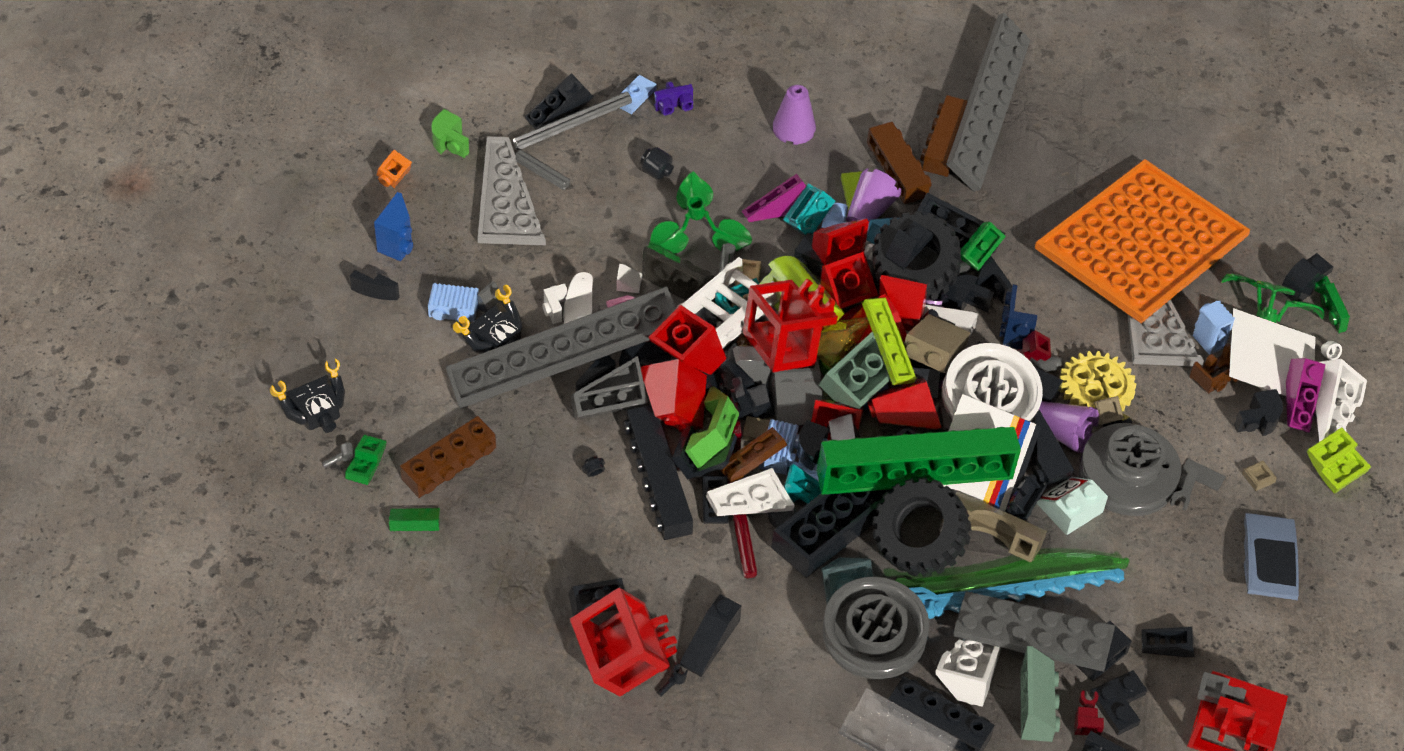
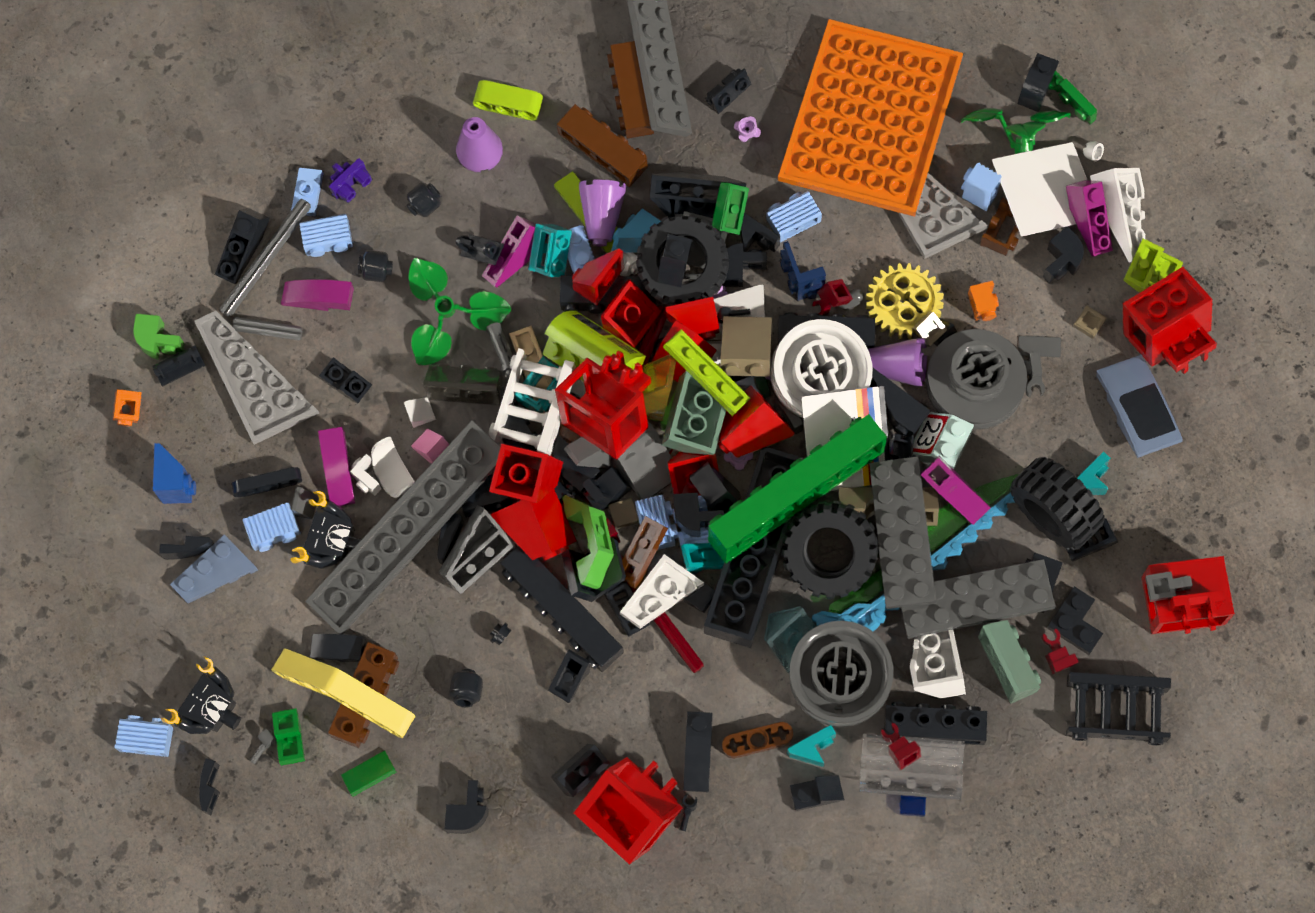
camera: 20 degrees left, 20 degrees up
none -> light blue brick [115,715,173,757]
none -> black hinge [152,345,205,387]
none -> sand blue wing [170,534,258,603]
none -> black slope [199,758,220,816]
none -> black beam [231,467,302,497]
none -> light yellow beam [271,648,415,738]
none -> magenta slope [281,280,354,311]
none -> light blue brick [299,214,353,257]
none -> black slope [310,634,365,662]
none -> black slope [318,357,372,404]
none -> magenta slope [318,427,356,506]
none -> black head [406,182,442,217]
none -> black brick [444,780,489,834]
none -> black head [449,669,483,708]
none -> black hinge [456,234,504,266]
none -> lime beam [472,80,543,121]
none -> black slope [548,649,590,703]
none -> black hinge [705,68,751,114]
none -> reddish brown beam [722,722,793,759]
none -> lavender plate [724,452,753,470]
none -> lavender plate [734,116,761,142]
none -> light blue brick [766,191,822,242]
none -> teal slope [787,725,836,767]
none -> black slope [790,775,845,811]
none -> dark grey plate [869,457,936,609]
none -> dark red piece [881,723,921,770]
none -> magenta slope [921,455,991,525]
none -> orange brick [968,281,999,321]
none -> black tyre [1010,457,1105,550]
none -> teal slope [1077,451,1111,495]
none -> red piece [1123,267,1217,374]

